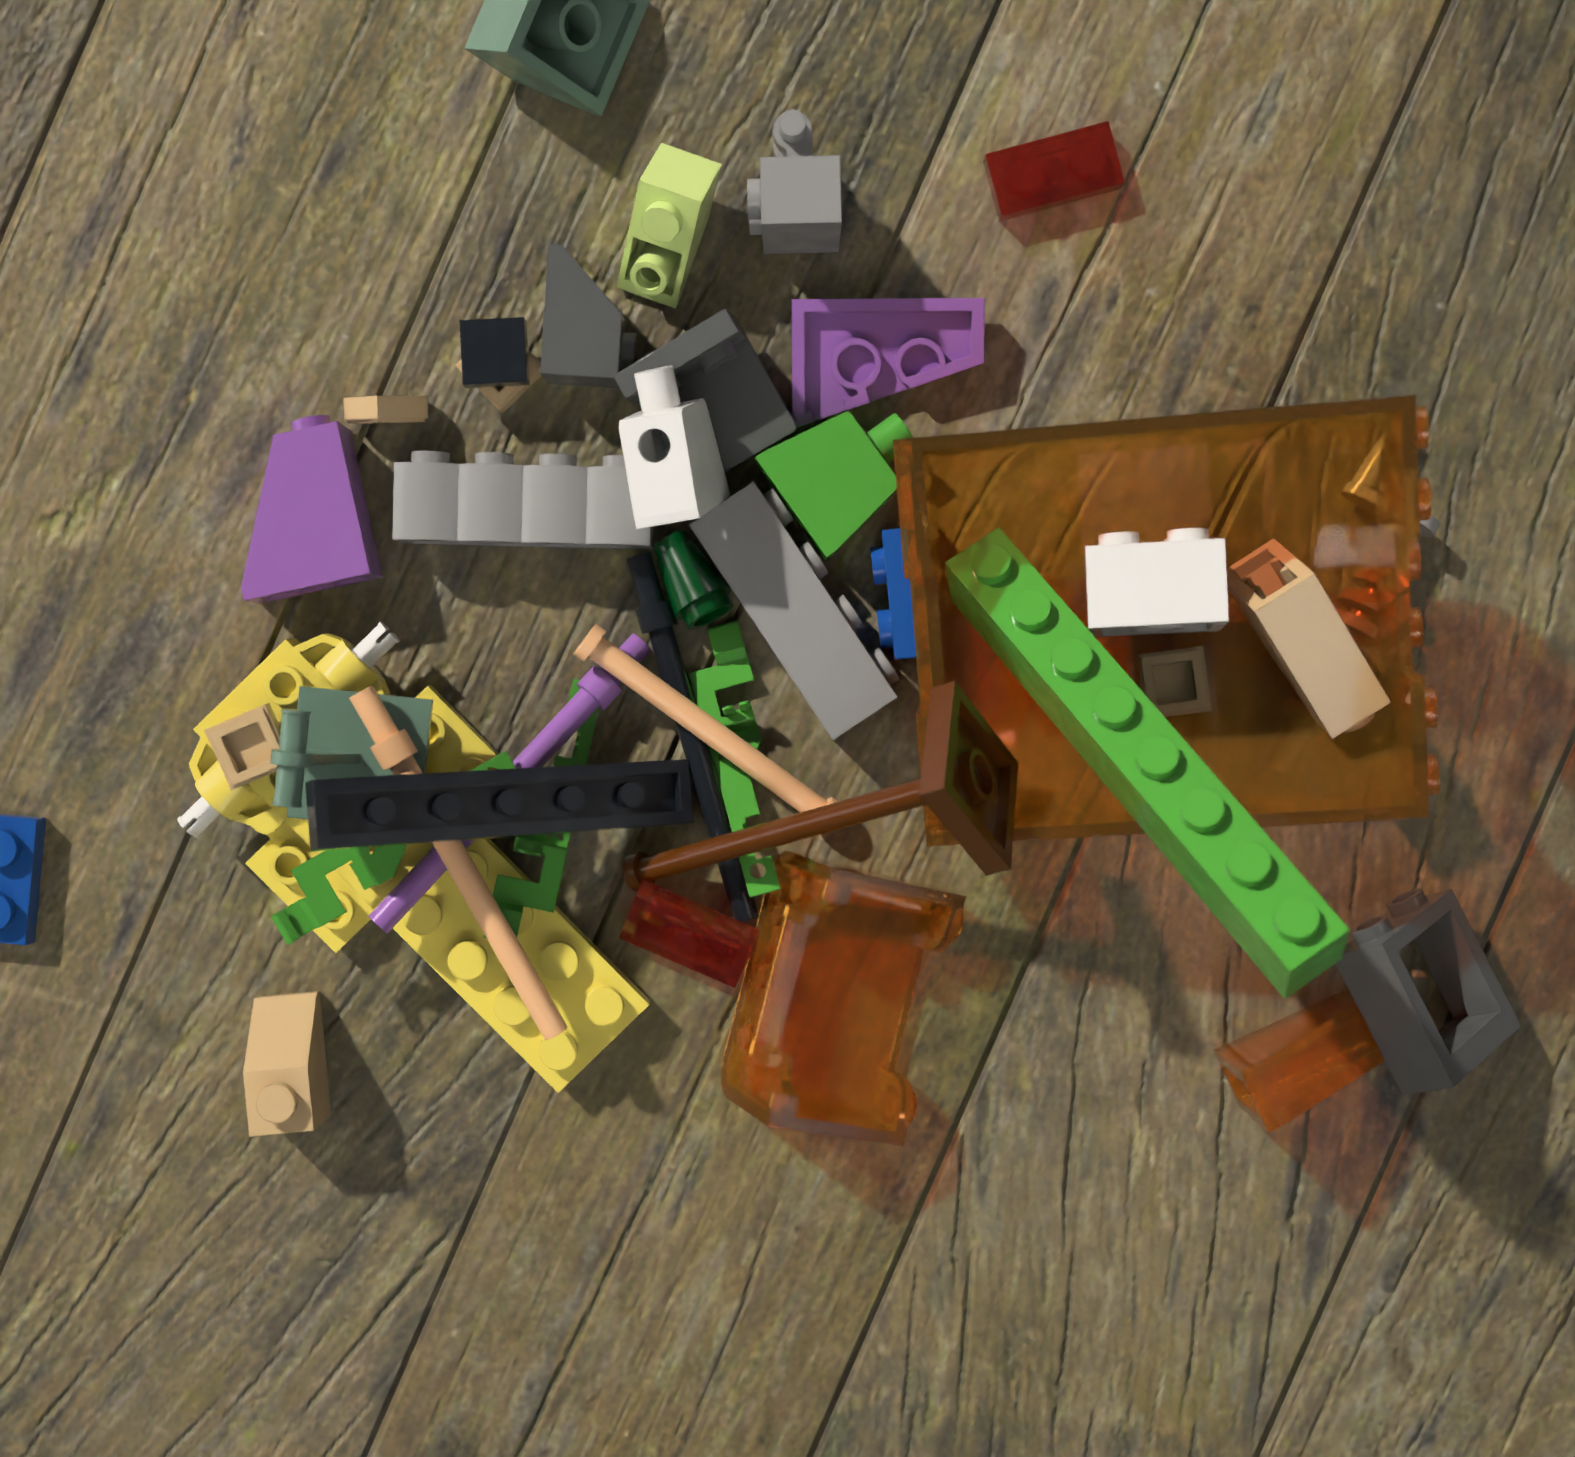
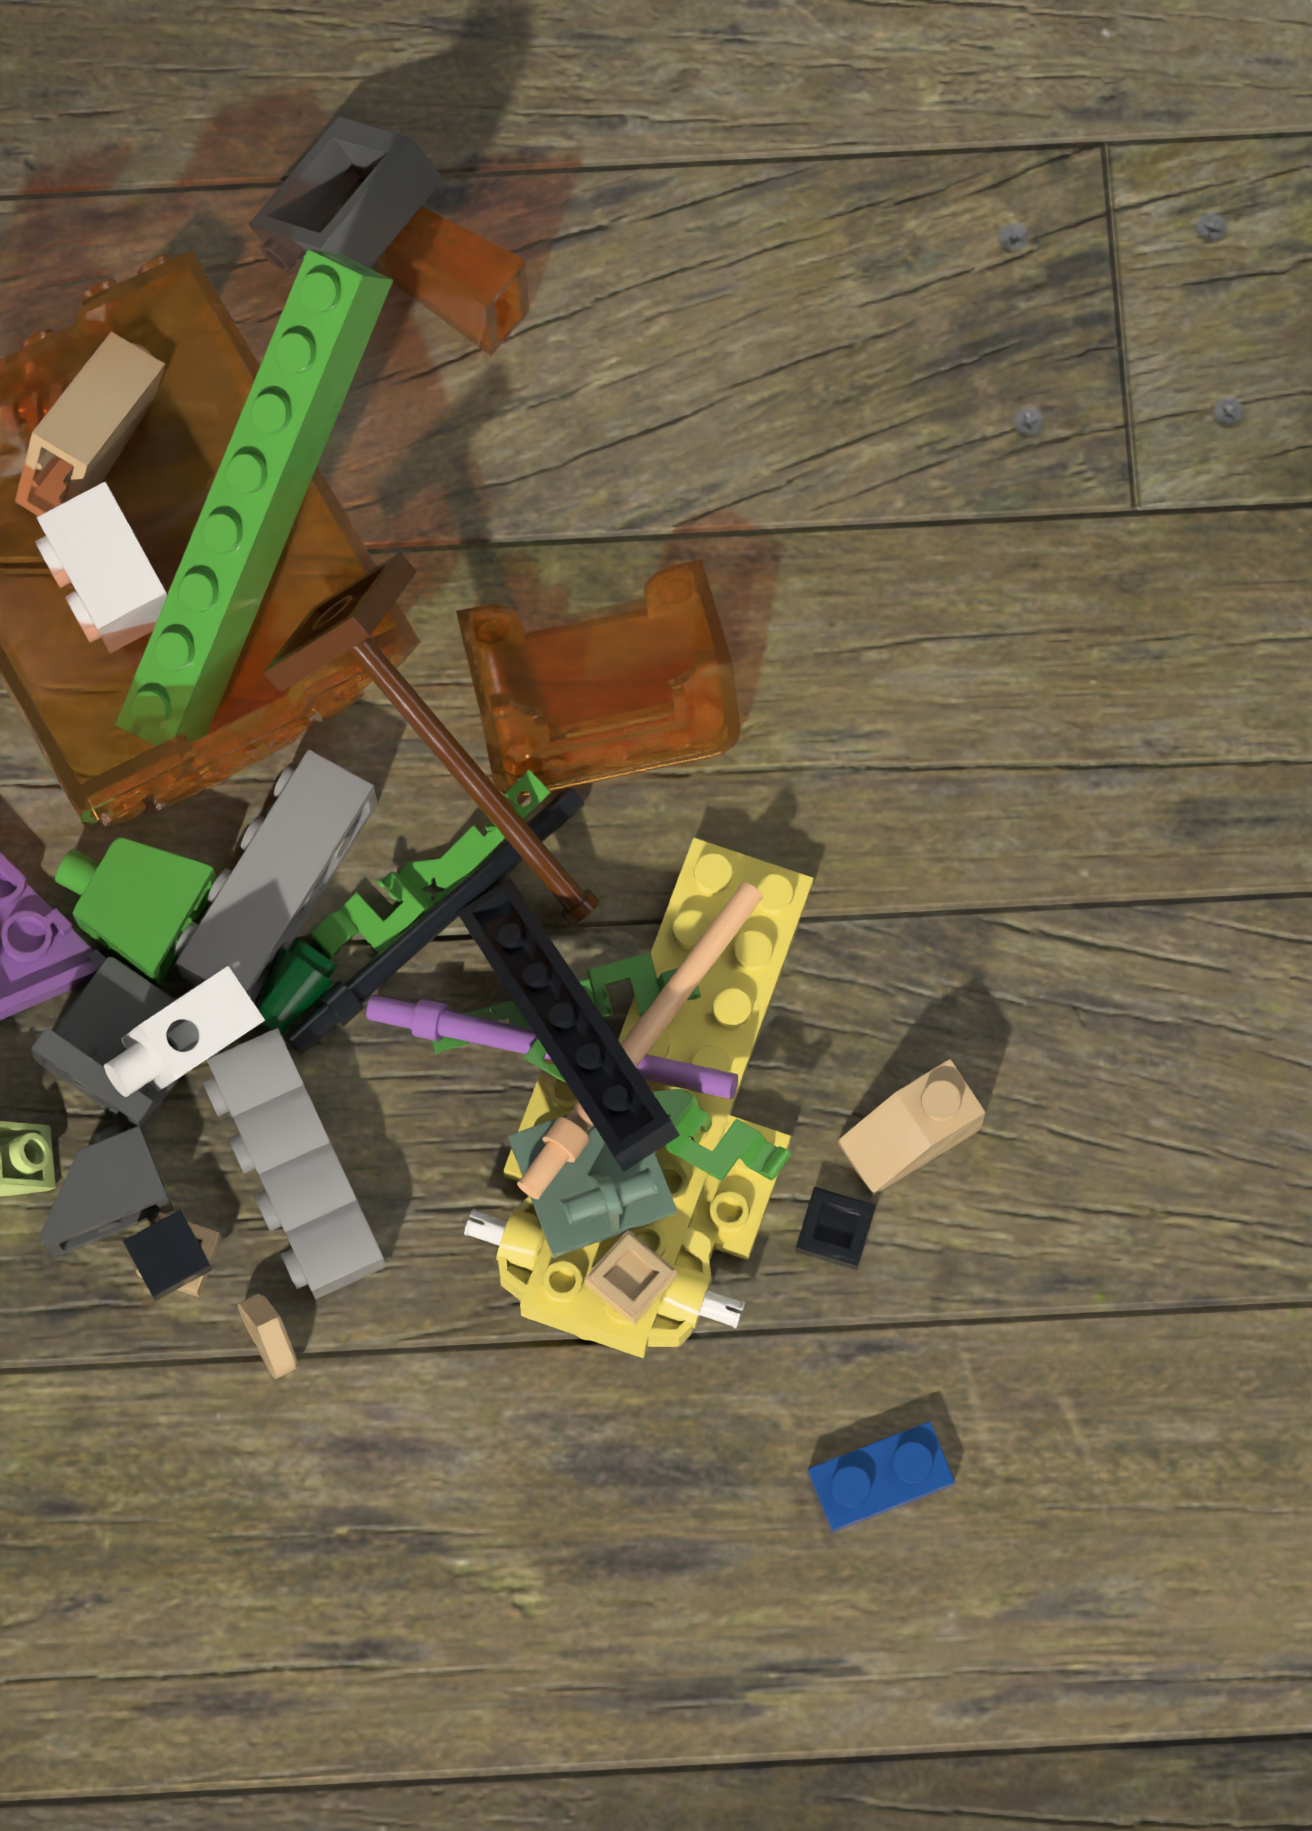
camera: 115 degrees left, 15 degrees down
medium lavender slope [241,415,383,604] -> none
light nougat bar [573,624,839,813] -> none
clear red plate [619,880,760,988] -> none
blue plate [870,528,921,660] -> none
tan tile [1137,646,1212,717] -> none
none -> black tile [795,1187,876,1270]

